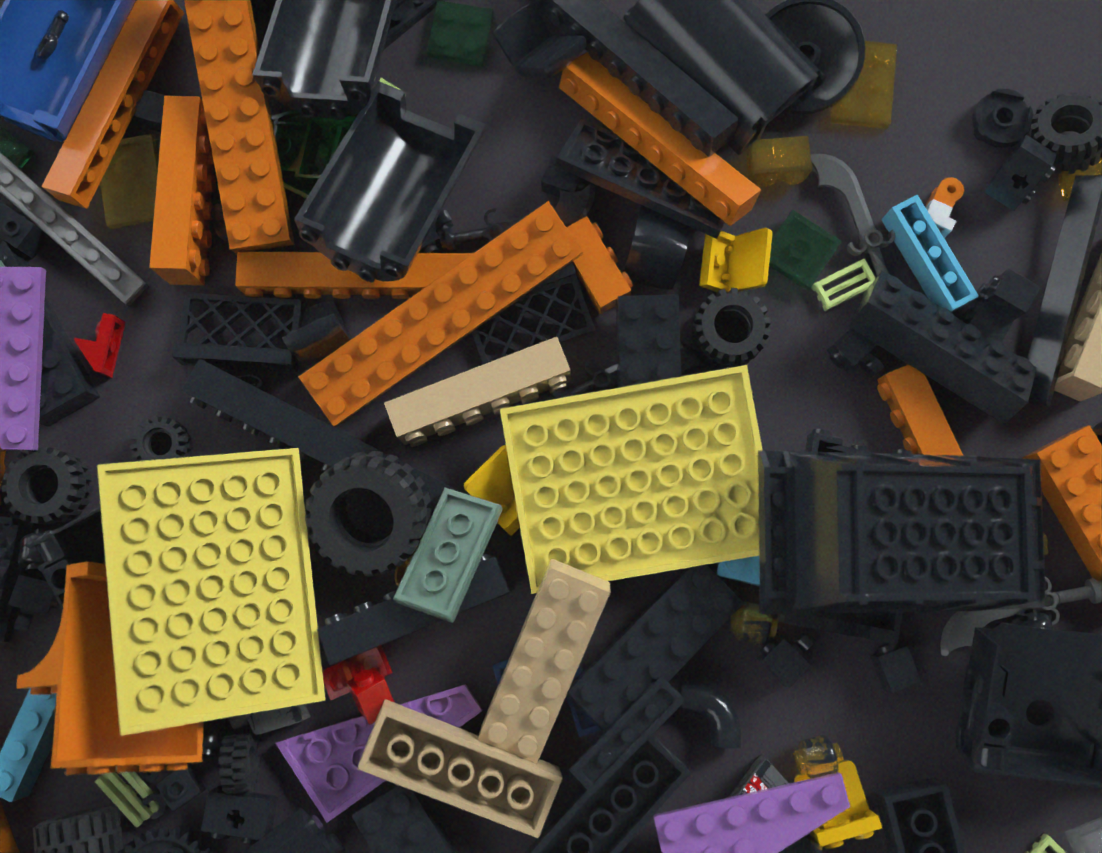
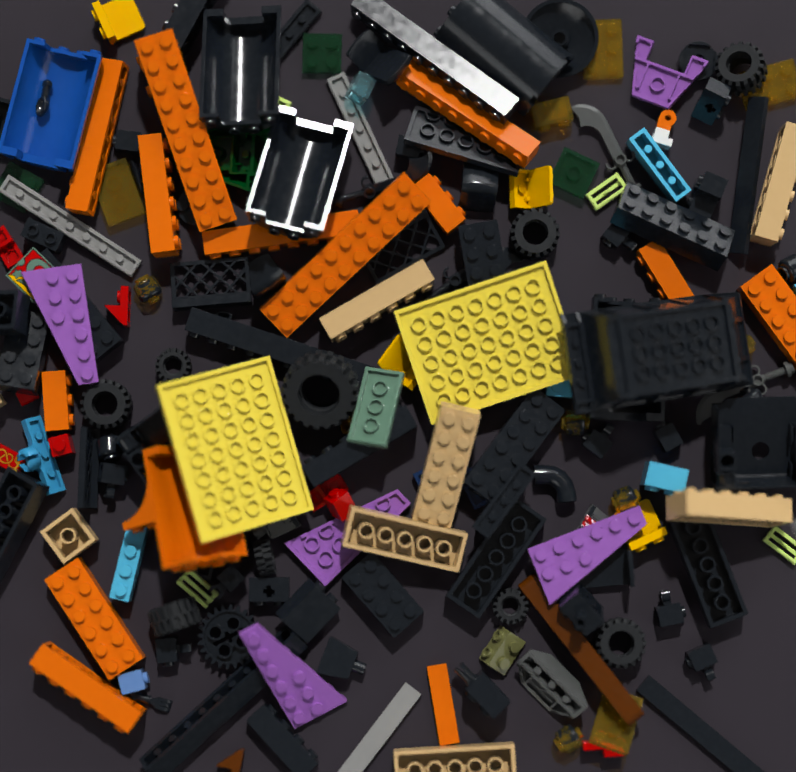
camera: 10 degrees left, 5 degrees up
none -> head [133,274,162,305]
none -> light grey tile [326,72,394,183]
none -> clear light blue brick [344,71,377,106]
none -> medium lavender wing [632,35,709,110]
none -> medium azure brick [640,461,689,496]
none -> tan brick [666,488,793,528]

